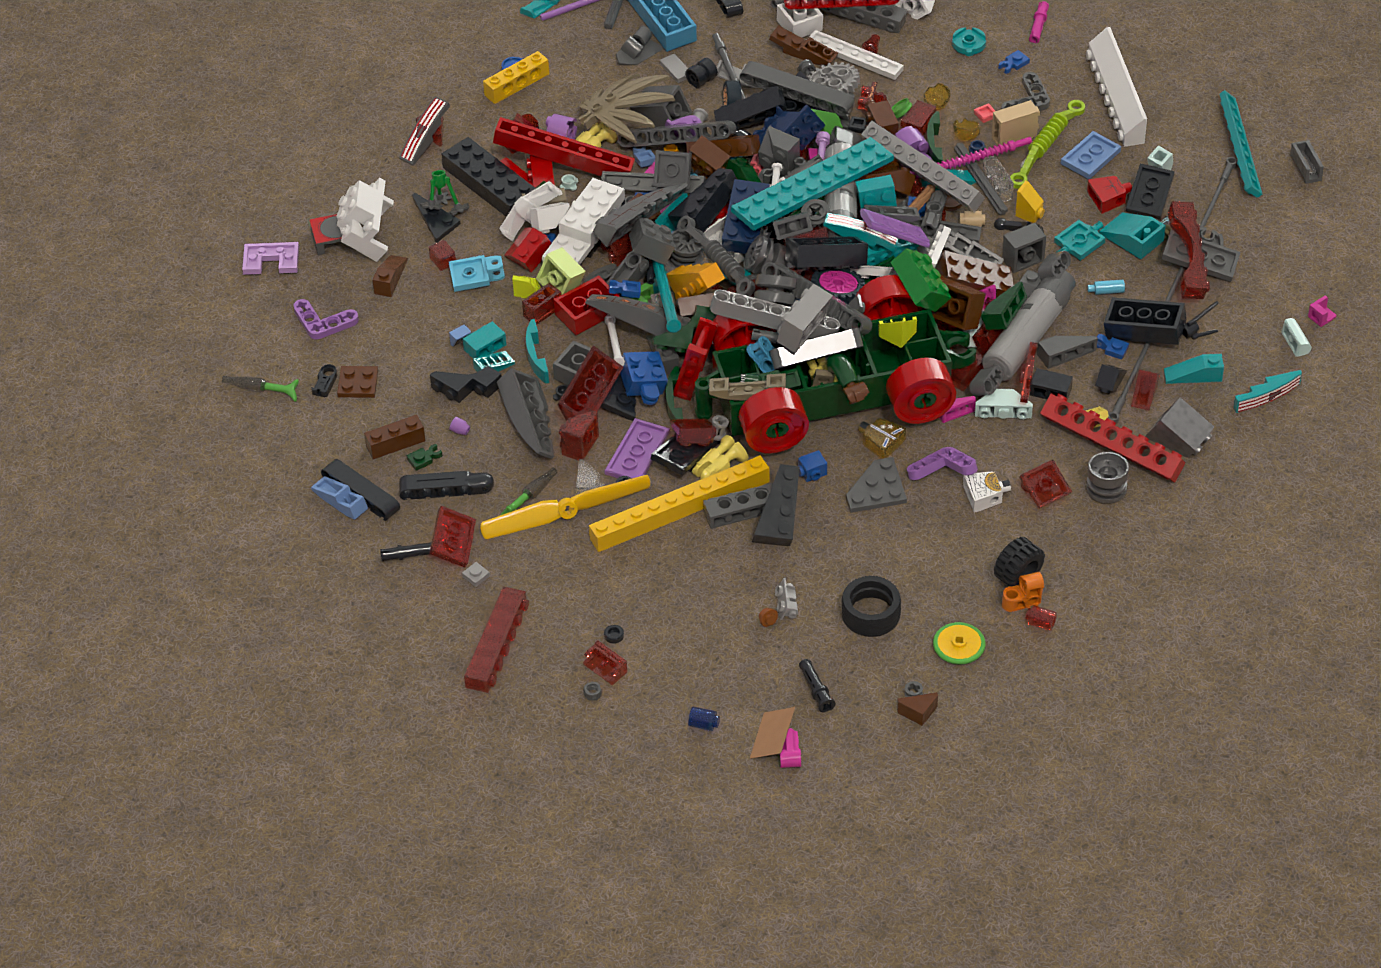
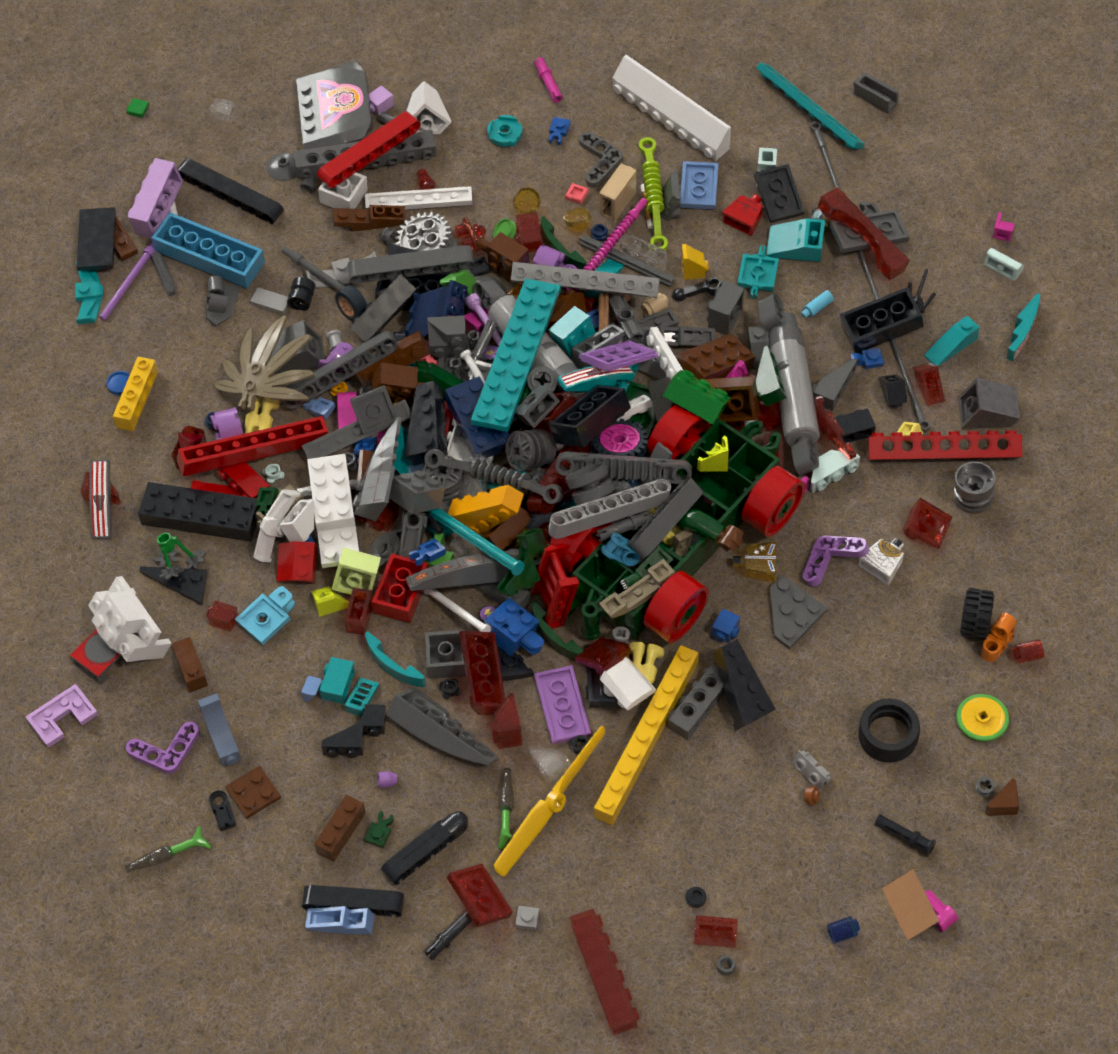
camera: 35 degrees left, 10 degrees up
light grey brick [777,284,833,353] -> none
none -> sand blue arch [198,693,241,767]
none -> white slope [600,657,656,710]
none -> dark grey slope [660,171,681,221]

